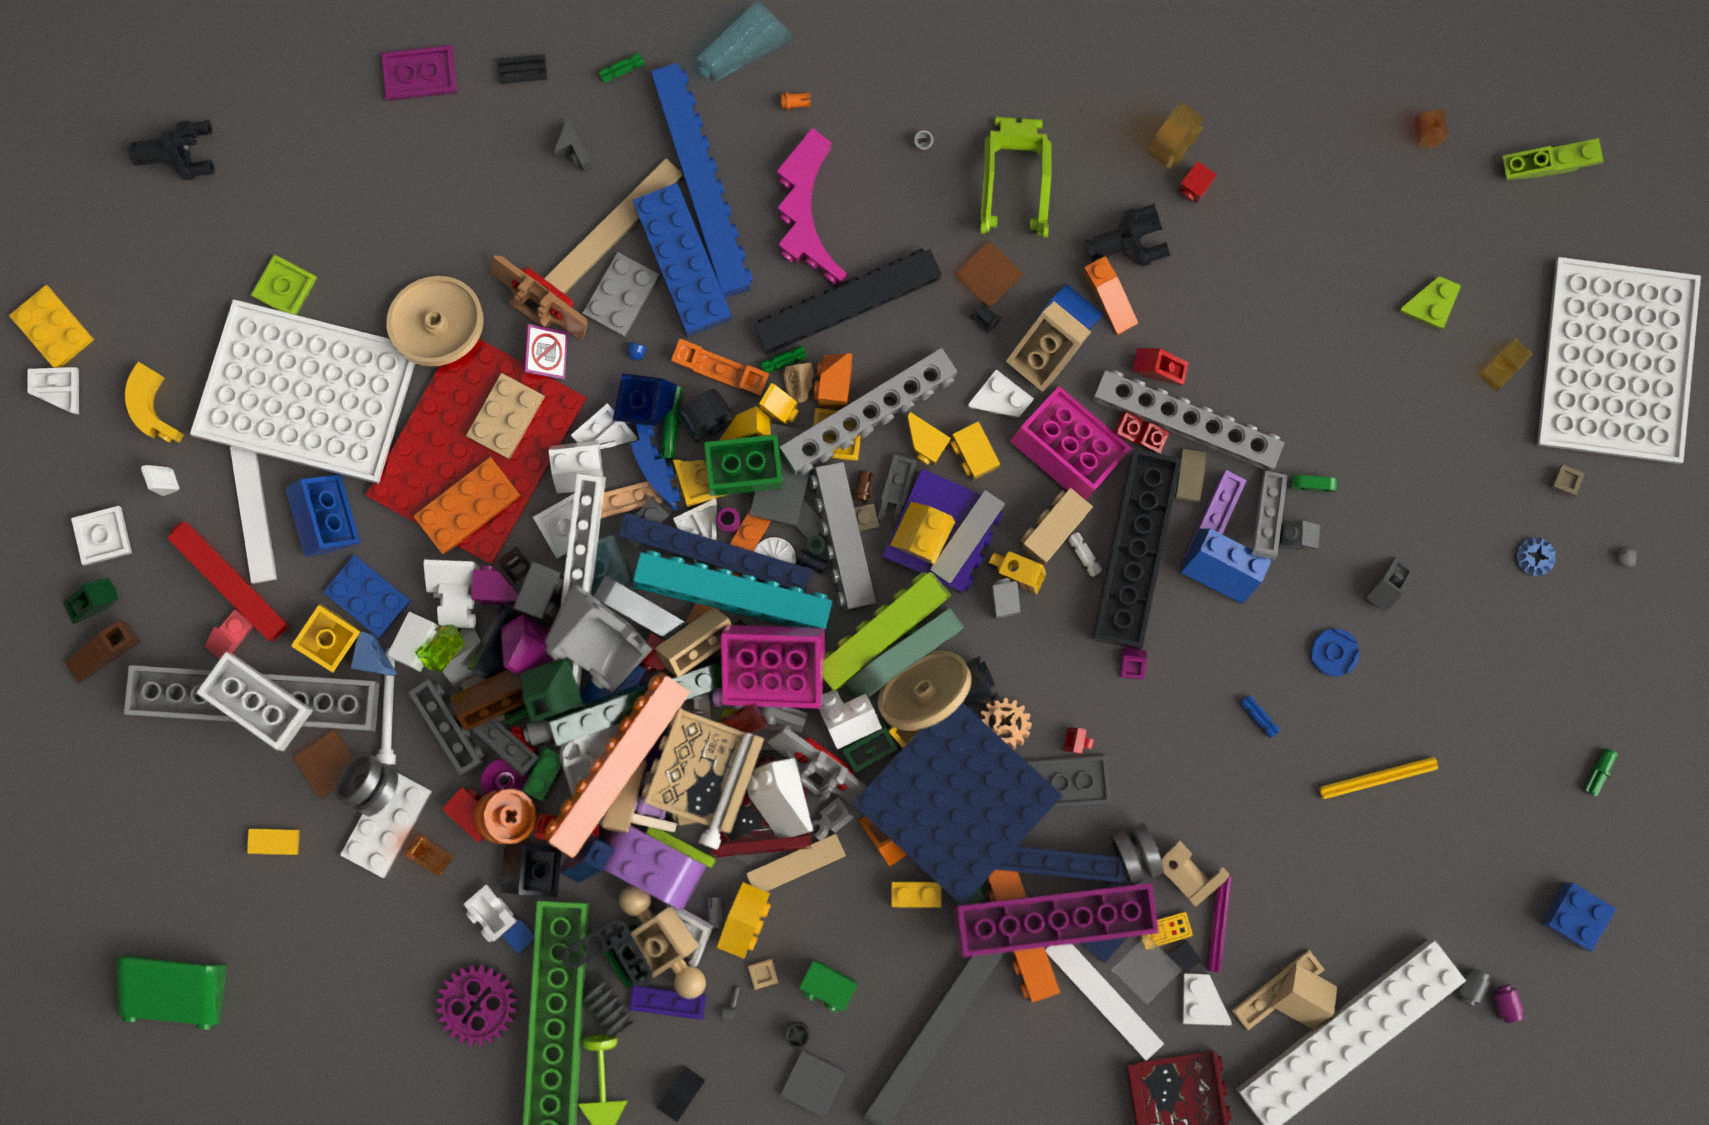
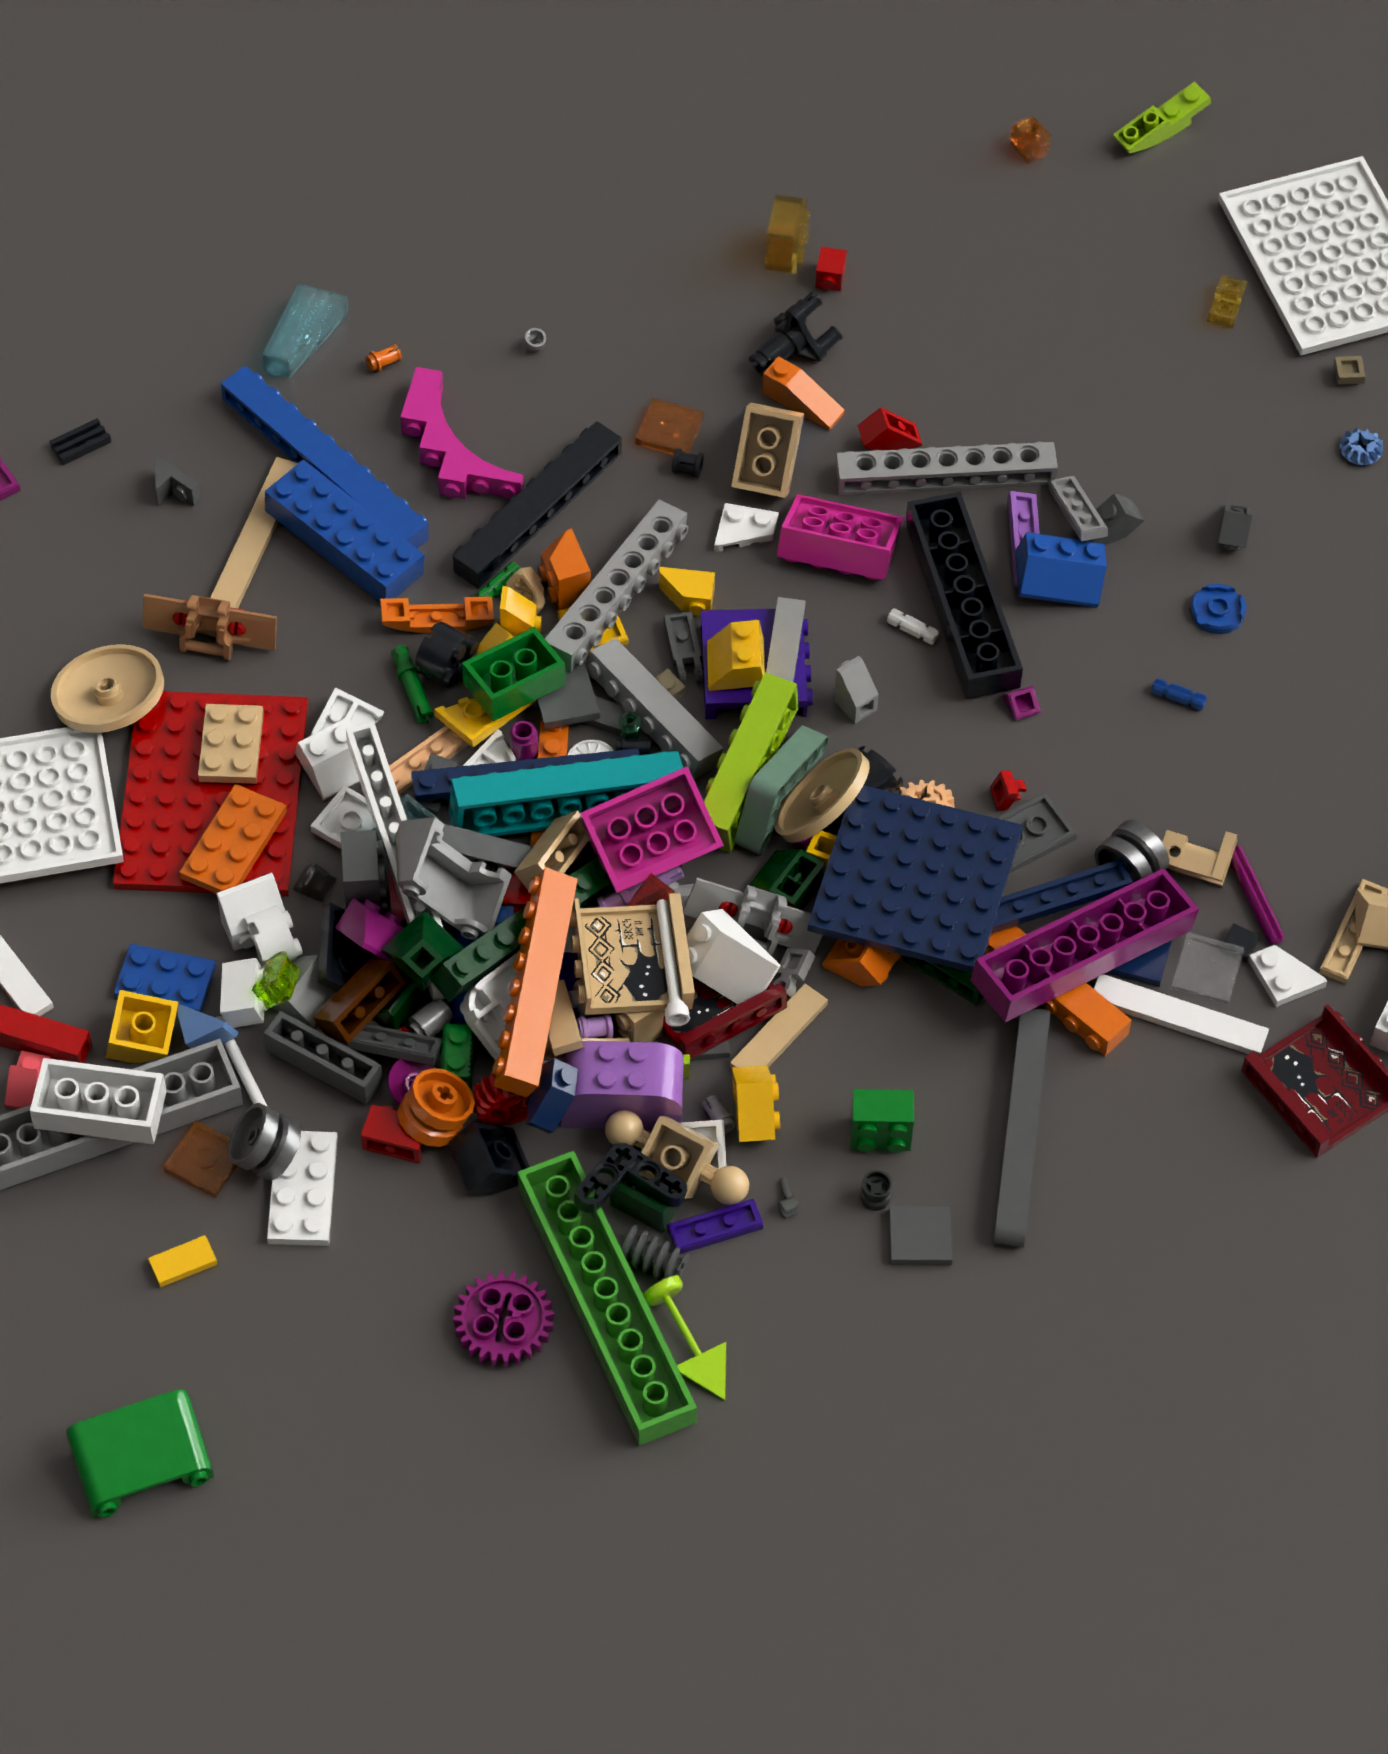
camera: 25 degrees left, 25 degrees down
blue slope [285,474,360,557] -> none
clear orange slope [404,834,454,877] -> none
white cylinder [464,885,517,942] -> none
magenta slope [471,566,520,606] -> none
blue tile [502,919,535,954] -> none
piece [523,324,568,380] -> none
light grey plate [583,252,660,338] -> none
green axle [599,53,644,83] -> none
clear blue slope [612,373,677,427] -> none
blue hinge [627,342,647,360] -> none
blue slope [630,416,680,511] -> none
black slope [657,1066,705,1122] -> none
tan tile [748,959,779,990] -> none
white brick [818,690,882,749] -> none
reddish brown pin [852,470,874,502] -> none
yellow brick [891,882,941,907] -> none
yellow brick [950,421,1000,480] -> none
lime piece [980,117,1051,238] -> none
yellow torso [989,551,1047,595] -> none
tan brick [1020,488,1093,565] -> none
red slope [1113,411,1170,454] -> none
yellow tile [1141,912,1193,949] -> none
dark tan slope [1175,449,1207,503] -> none
green beam [1291,475,1337,492] -> none
yellow axle [1319,757,1438,799] -> none
lime wing [1399,276,1461,330] -> none

